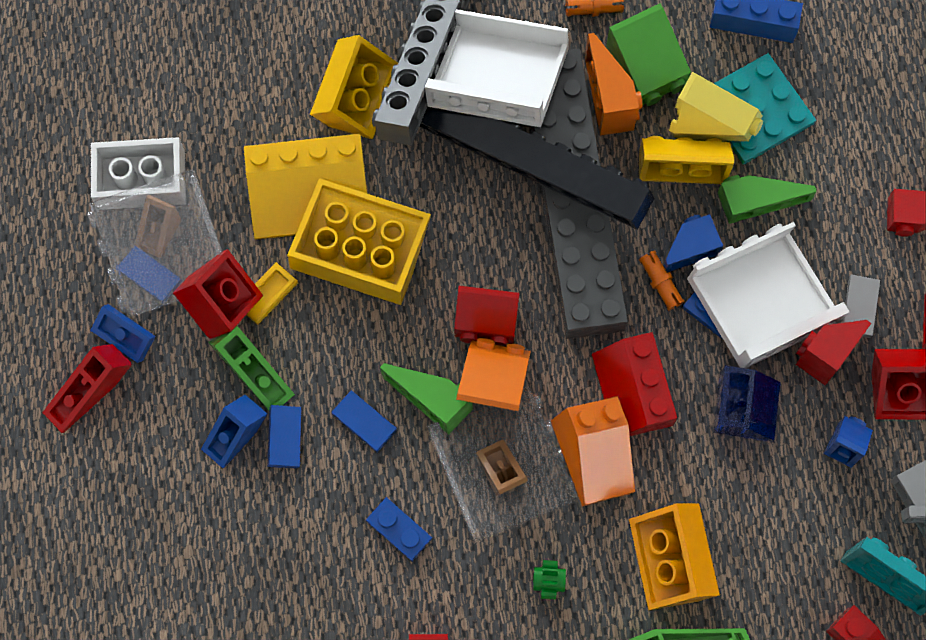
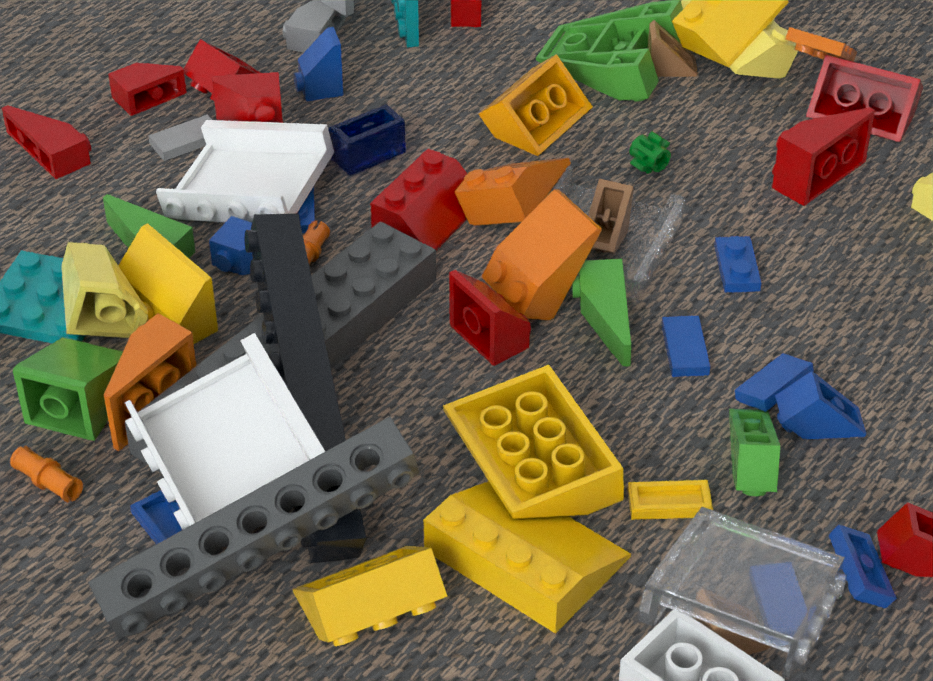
camera: 135 degrees left, 30 degrees down
red slope [173,249,263,339] -> none

